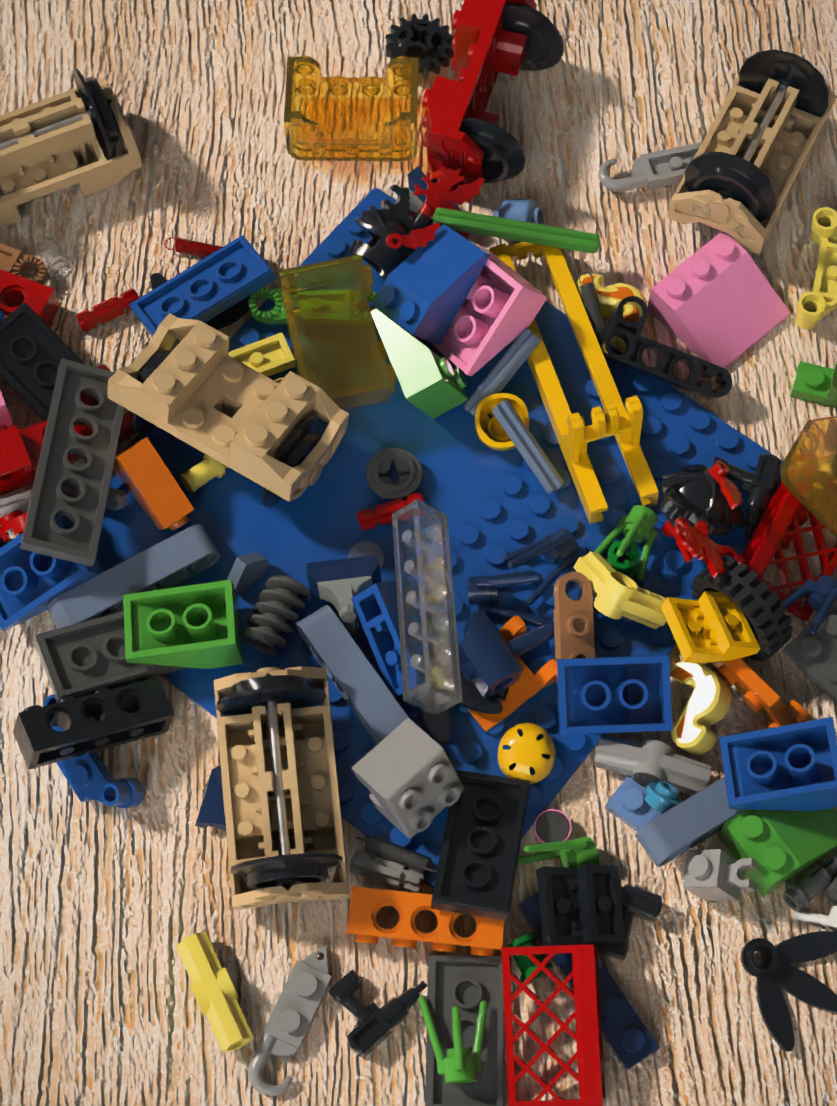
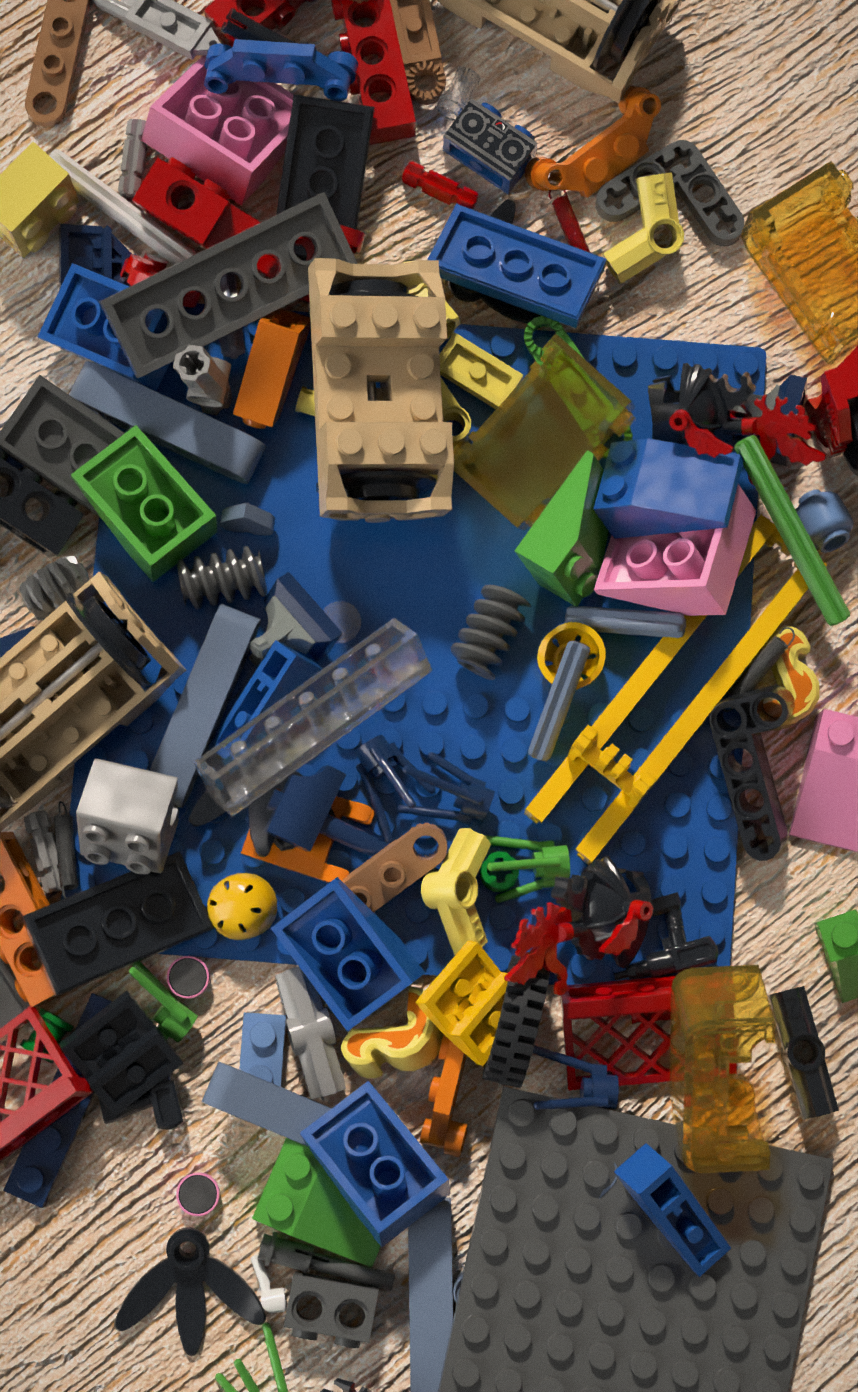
camera: 50 degrees right, 15 degrees up
red axle [357,493,426,531] -> none
dark grey gear [366,448,422,500] -> none
dark azure plate [645,780,682,813] -> none
light grey brick [683,849,759,901] -> none
none -> dark grey gear [19,556,90,620]
none -> light grey piece [173,345,232,416]
none -> flat silver tile [176,1172,220,1216]
none -> brick [443,98,538,195]
none -> dark grey piece [451,585,531,680]
none -> orange plate [525,86,661,198]
none -> dark grey beam [595,140,744,246]
none -> light yellow piece [601,172,684,284]

